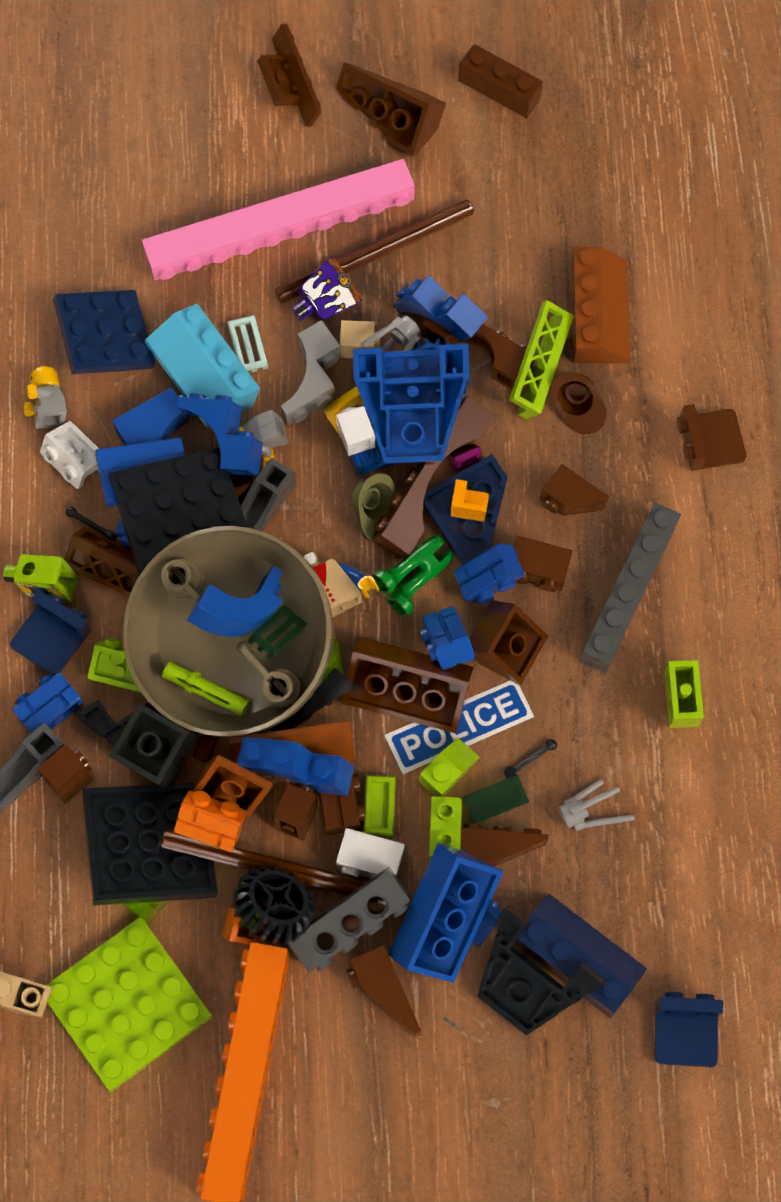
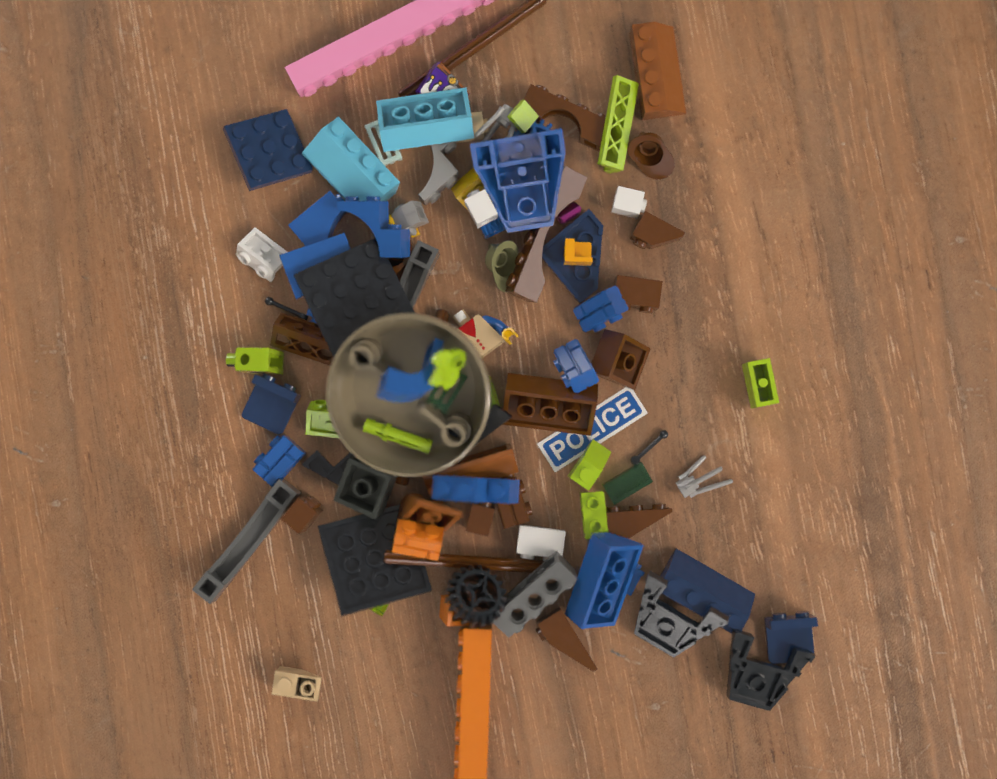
camera: 10 degrees left, 15 degrees up
light grey piece [23,366,67,429] -> none
lime plate [46,917,213,1093] -> none
lime tile [363,775,396,838] -> none
green piece [372,534,454,617] -> none
blue arch [393,276,488,342] -> none
dark grey arch [579,502,681,674] -> none
reddish brown bracket [677,404,746,471] -> none
none -> medium azure slope [376,87,474,152]
none -> lime plate [428,348,466,390]
none -> lime tile [507,100,539,133]
none -> white brick [611,186,647,218]
none -> black wing [726,628,816,711]

